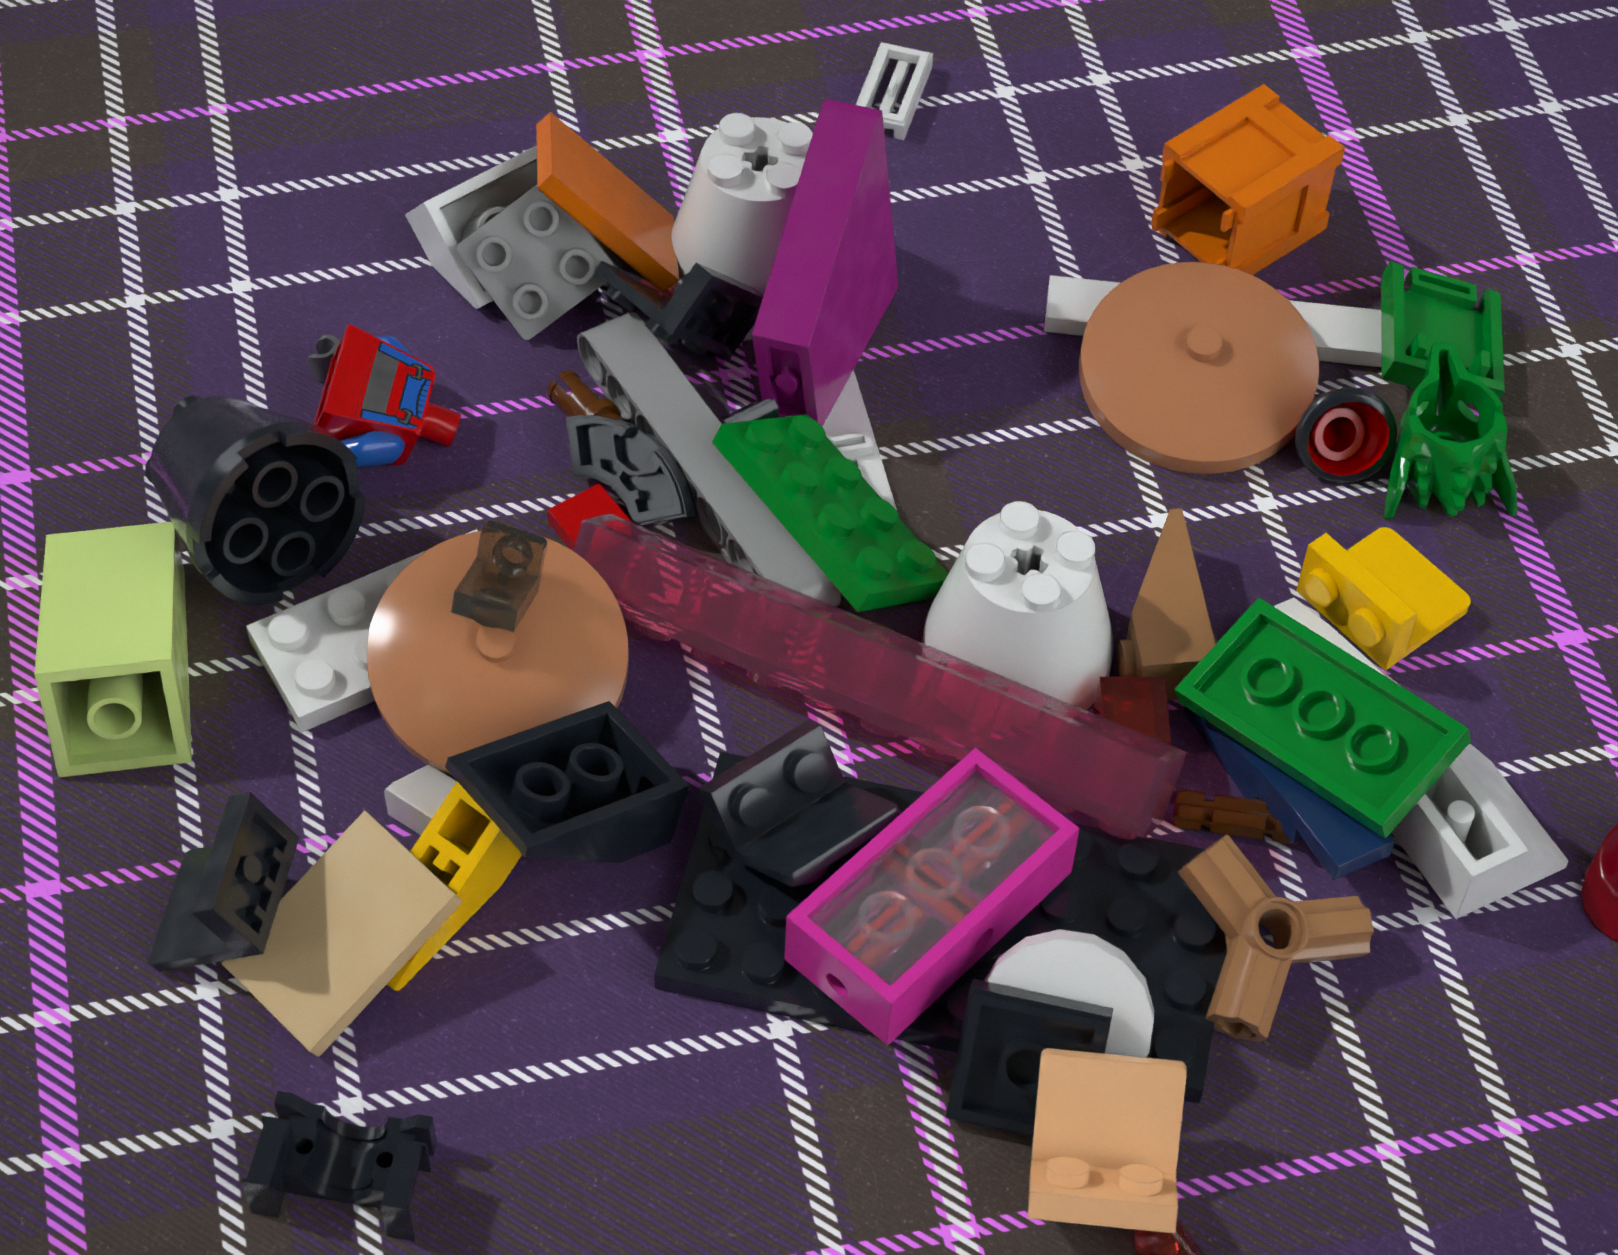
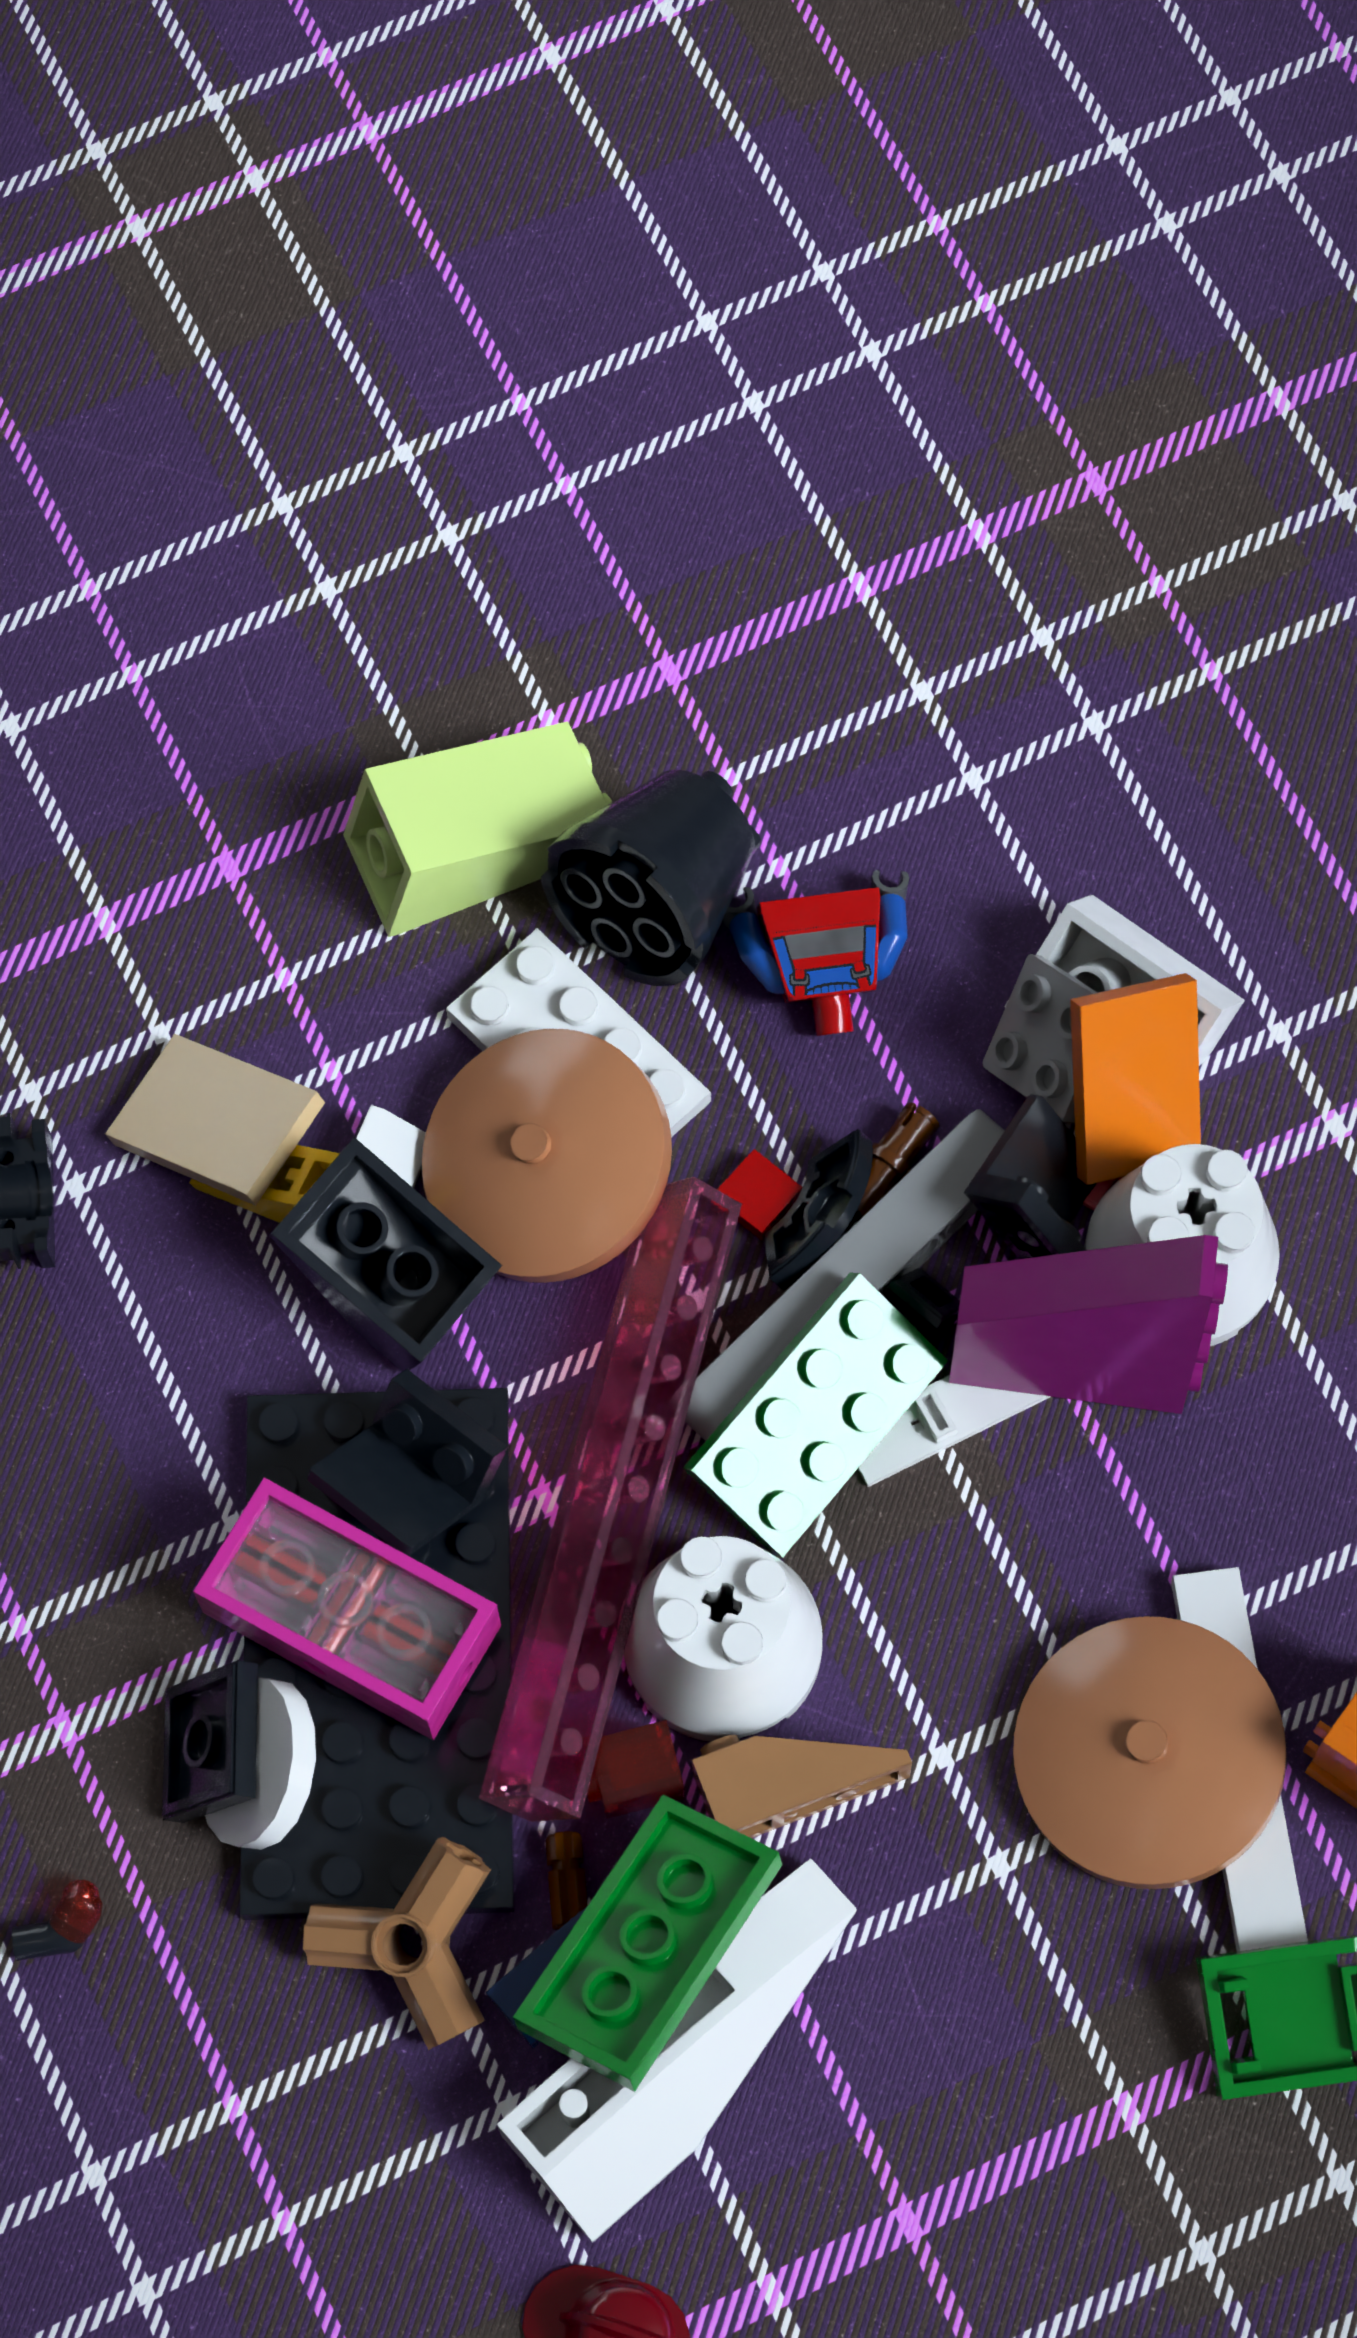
camera: 80 degrees right, 15 degrees up
black bracket [148,792,299,972] -> none
clear smoke bracket [451,520,547,633] -> none
light nougat bracket [1027,1048,1187,1234] -> none
hat [1295,388,1397,484] -> none
yellow bracket [1296,527,1471,671] -> none
green piece [1384,342,1518,520] -> none

